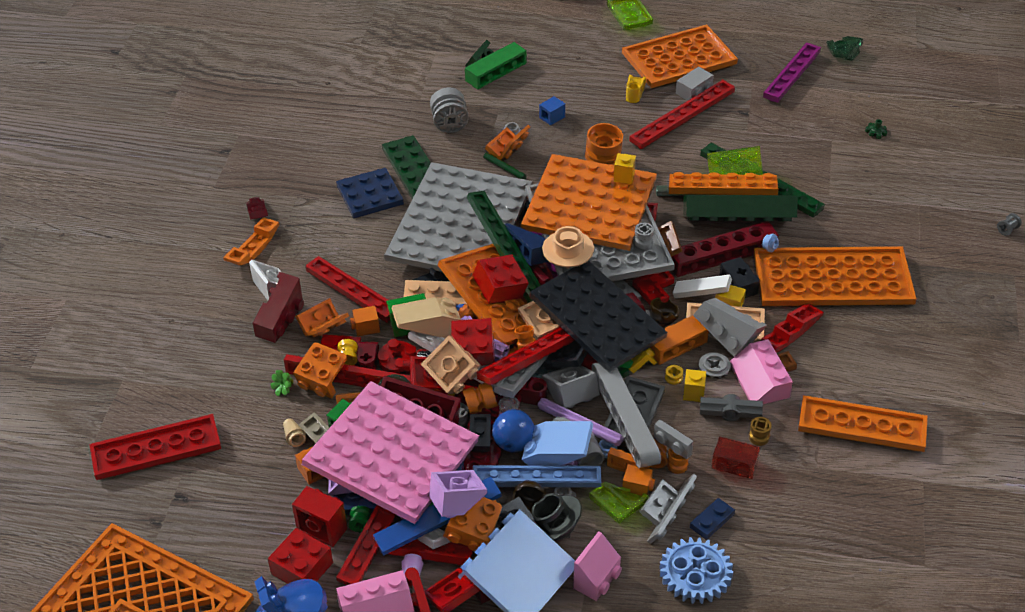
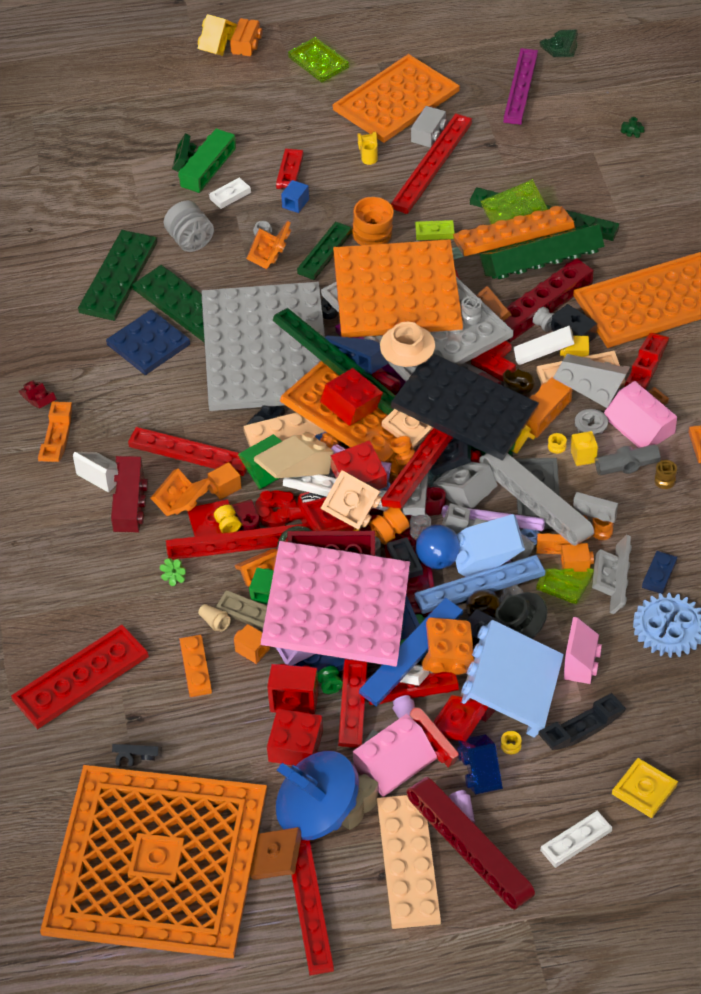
camera: 20 degrees left, 5 degrees up
orange bracket [293,343,347,399] -> none
lavender slope [429,470,487,518] -> none
dark green bar [483,152,527,180] -> none
yellow brick [614,153,636,184] -> none
clear red brick [711,436,760,479] -> none
light blue plate [762,234,779,252] -> none
none -> dark green plate [78,230,157,321]
none -> black plate [112,744,162,766]
none -> orange plate [179,635,212,697]
none -> white plate [209,177,251,209]
none -> red plate [276,148,304,190]
none -> dark green plate [297,221,352,280]
none -> lime plate [415,220,454,240]
none -> light grey brick [442,503,470,534]
none -> light grey wheel [533,307,554,332]

